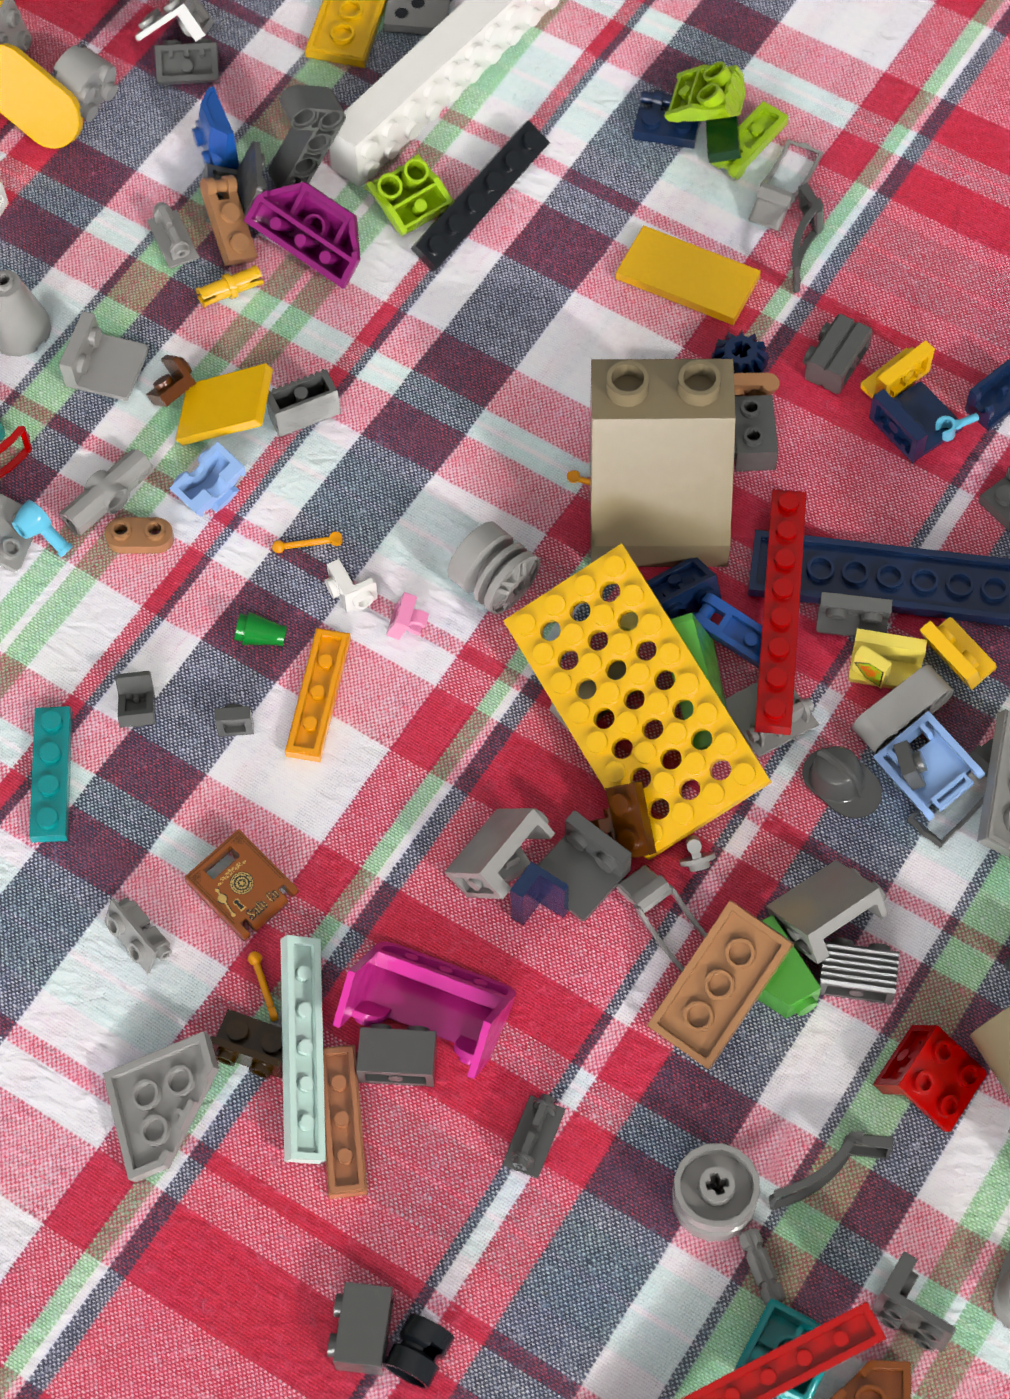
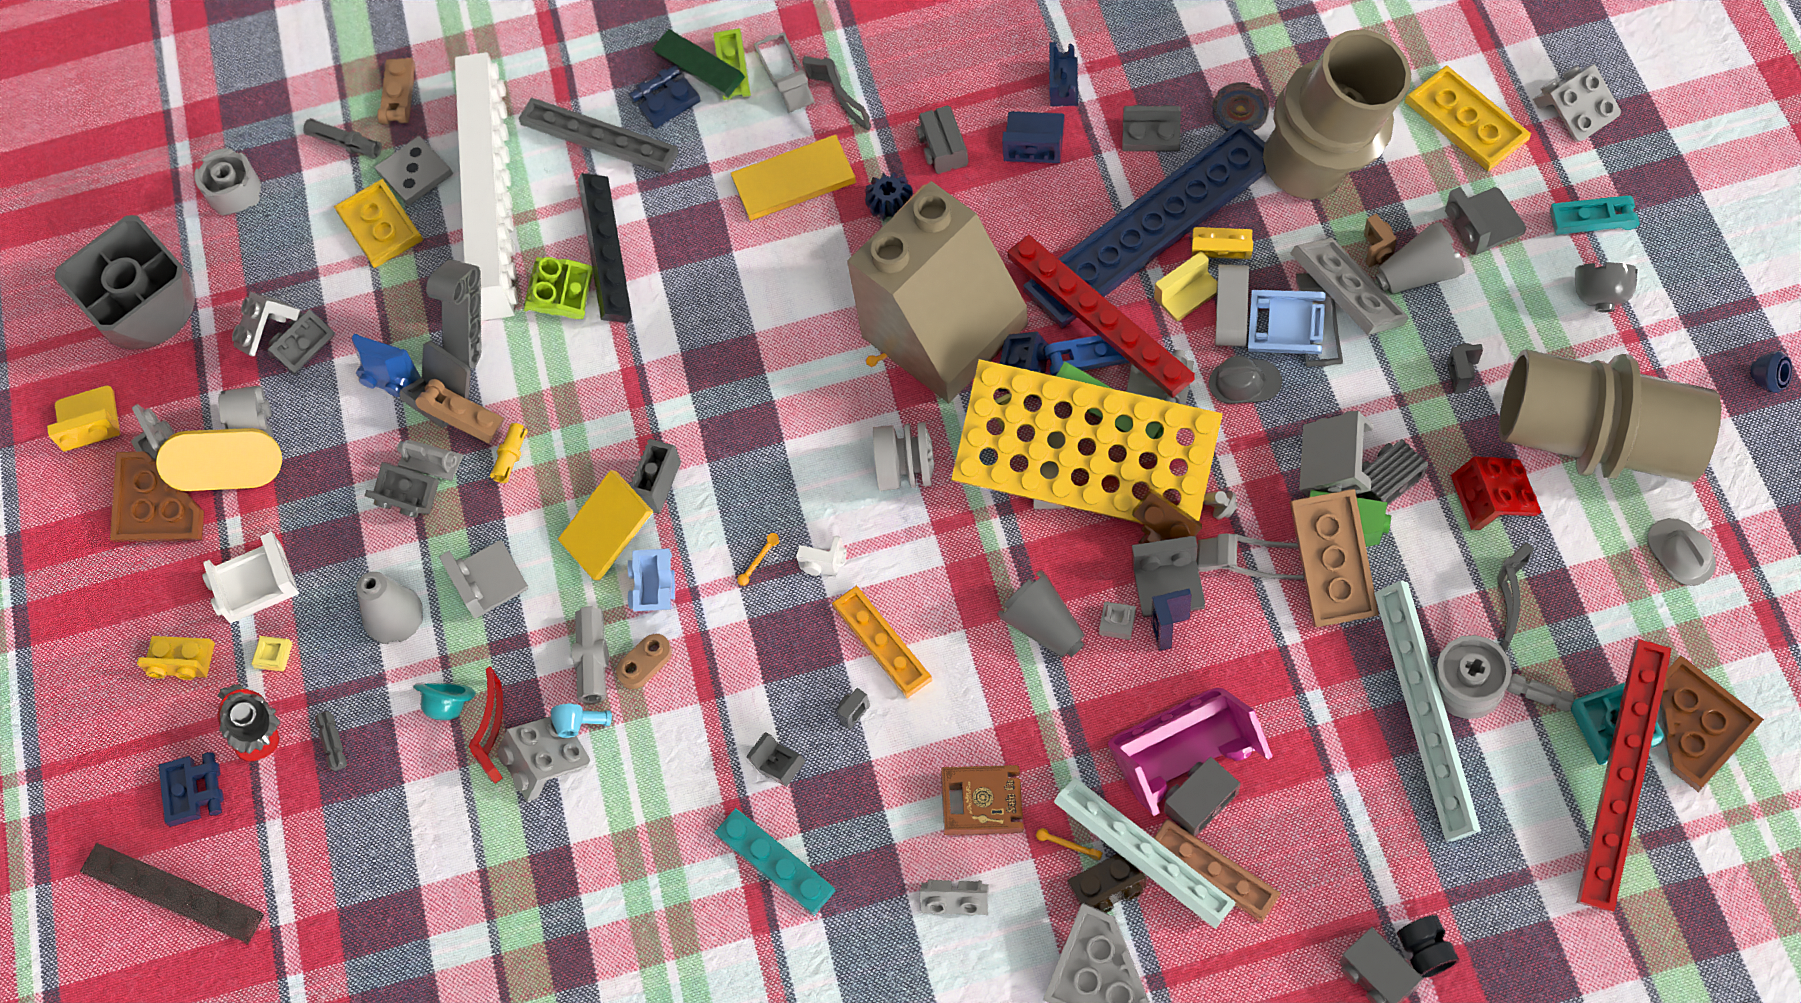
camera: 40 degrees left, 0 degrees up
reddish brown bracket [146,355,196,407] -> none
green cone [234,611,287,646] -> none
magenta wedge [244,182,361,289] -> none
bright pink tile [386,592,429,640] -> none
light grey panel [444,808,555,899] -> none
dark grey hinge [502,1094,566,1179] -> none
lime slope [664,61,746,123] -> none
dark grey bracket [816,592,893,637] -> none
light yellow tile [852,645,892,688] -> none
yellow bracket [860,340,935,399] -> none
dark grey bracket [872,1251,957,1352] -> none
dark grey plate [893,740,928,790] -> none
medium azure hand [935,413,979,442] -> none
none -> dark grey bracket [365,462,440,518]
none -> dark grey plate [518,97,679,174]
none -> dark grey cone [997,570,1085,658]
none -> light aqua plate [1374,581,1481,842]

